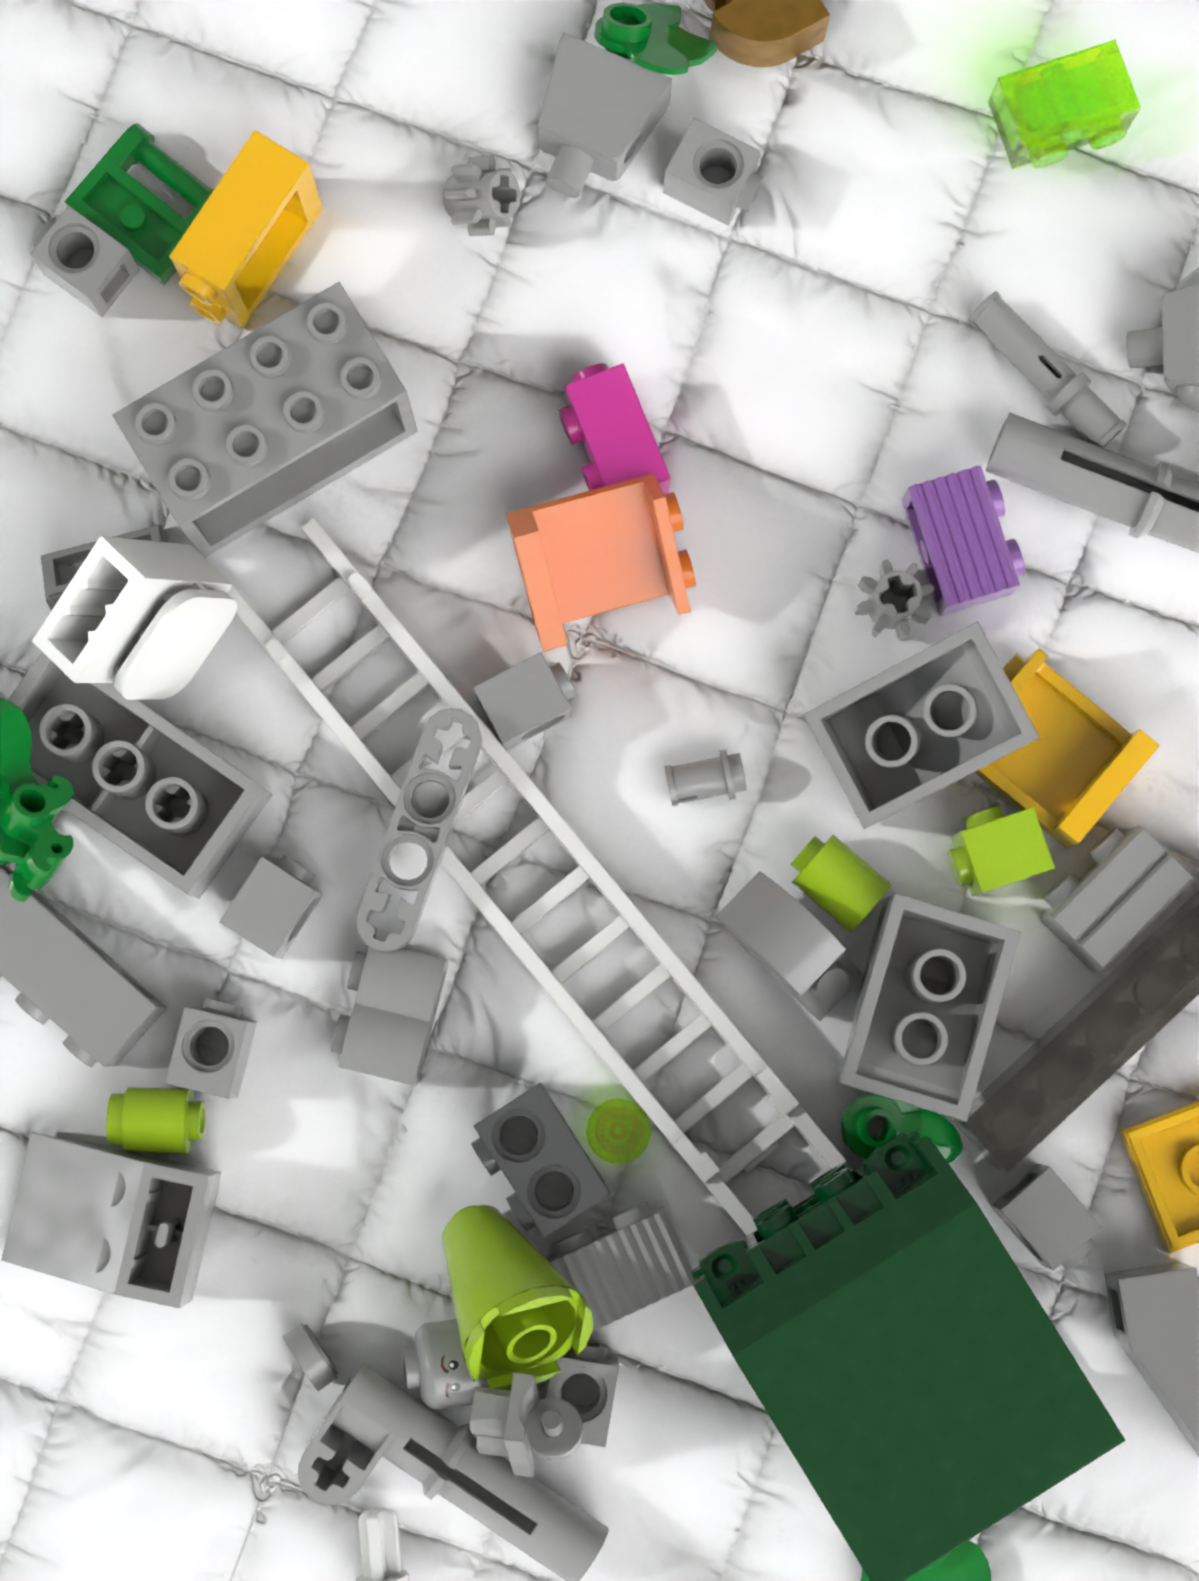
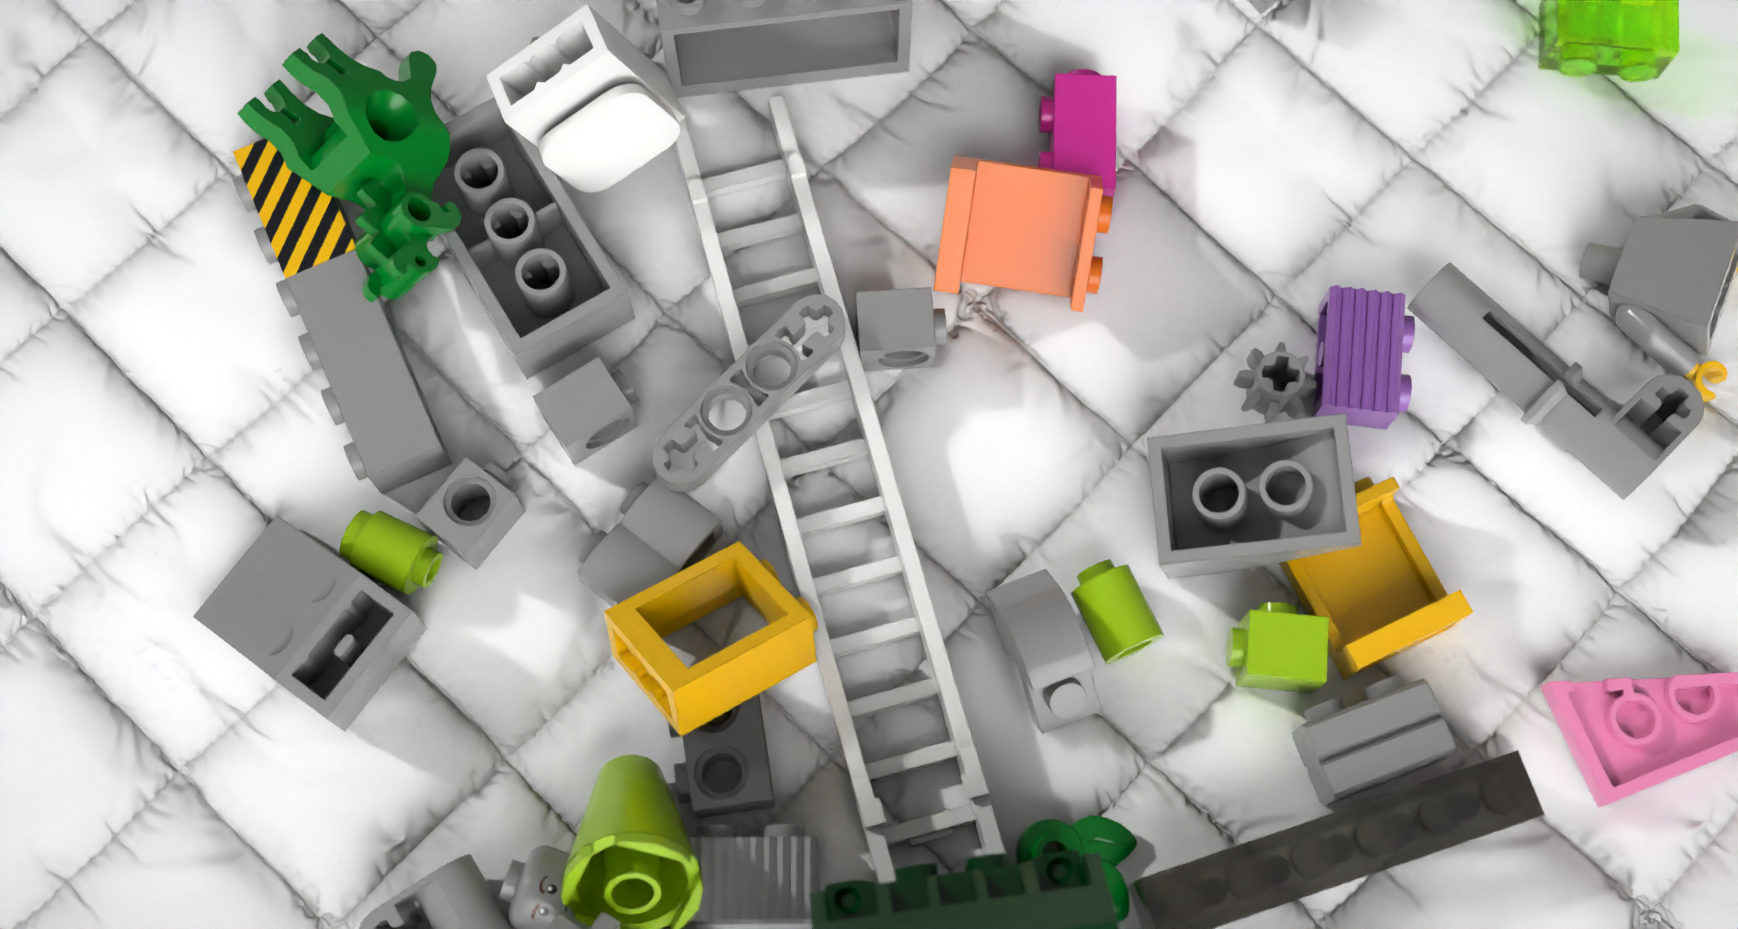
camera: 25 degrees right, 10 degrees down
light grey tile [283,1323,339,1391] -> none
clear neon green tile [586,1098,651,1164] -> none
light grey pin [664,749,747,806] -> none
light grey slope [838,893,1021,1122] -> none
light grey pin [968,291,1127,448] -> none
none -> yellow window [604,541,818,737]

